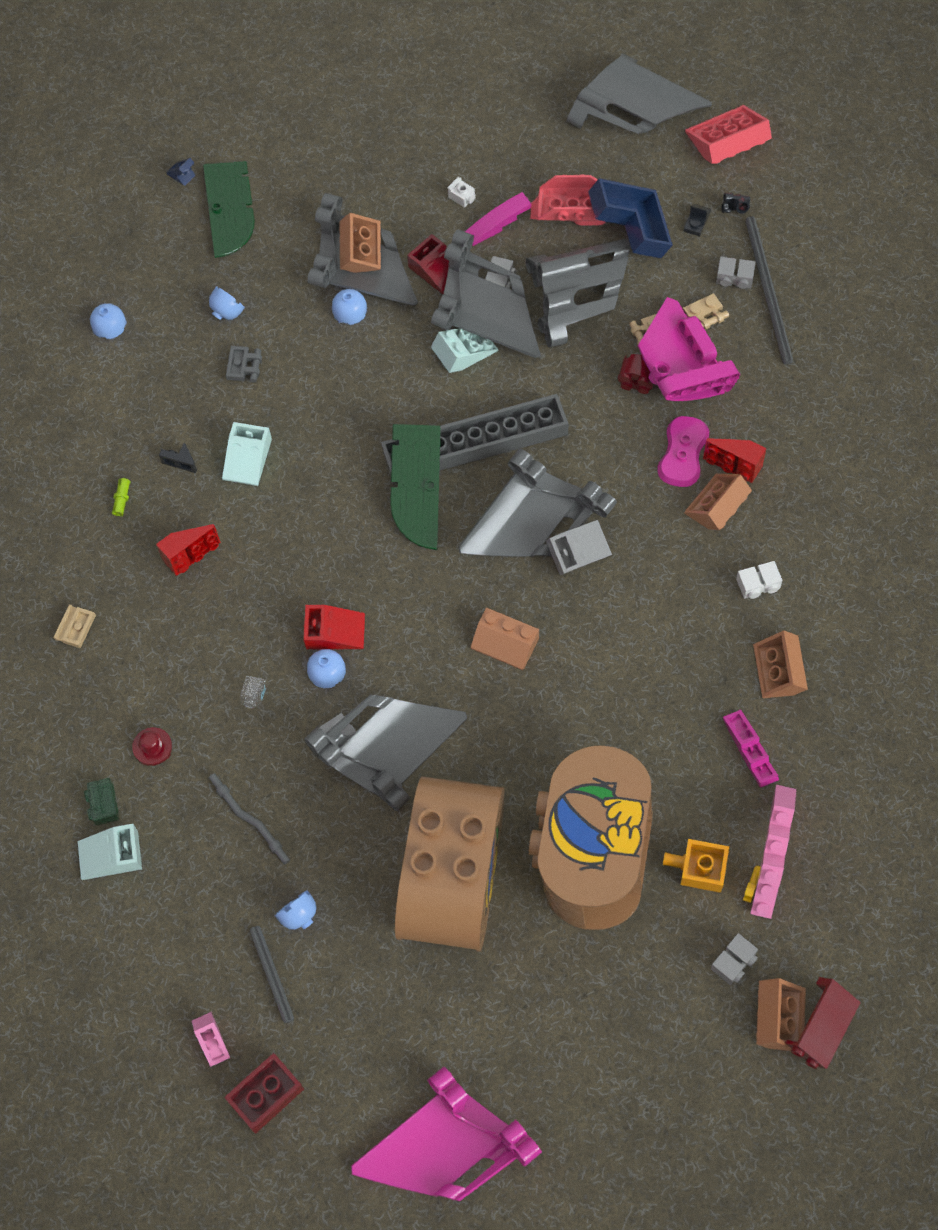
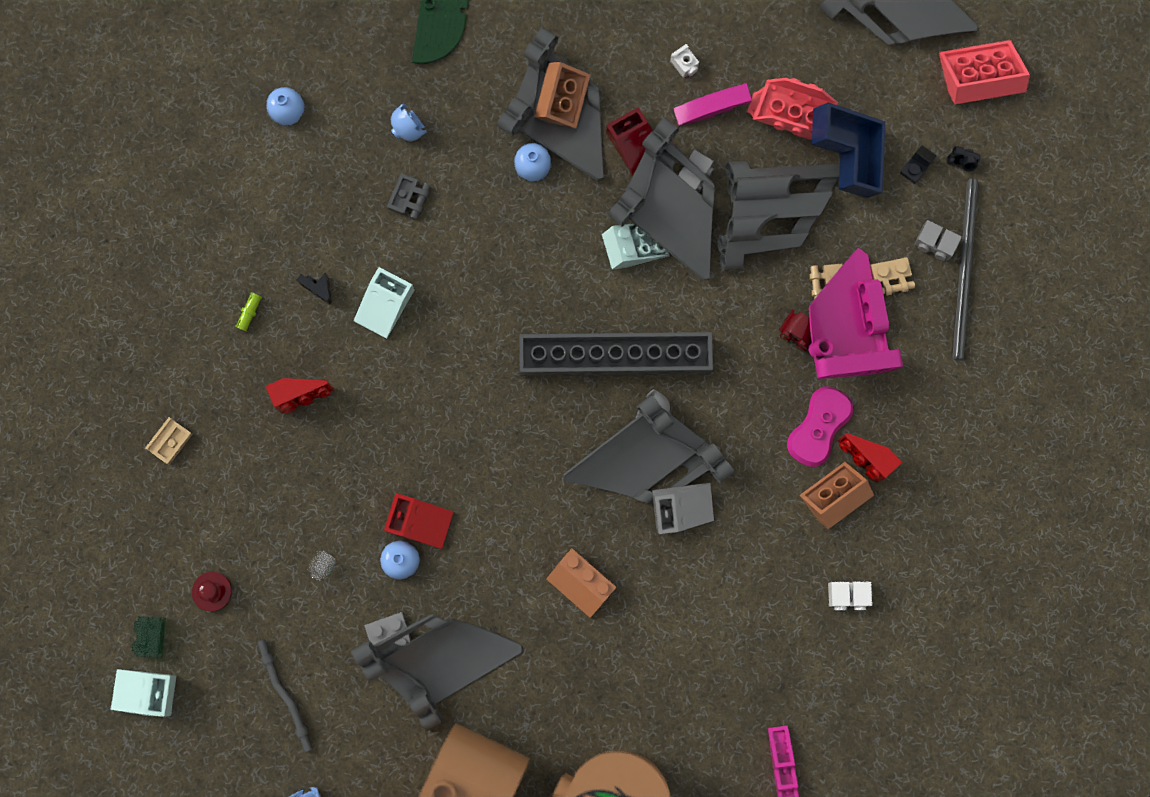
camera: 10 degrees right, 15 degrees up
dark green door [390,424,441,550] -> none
nougat slope [753,631,808,698] -> none

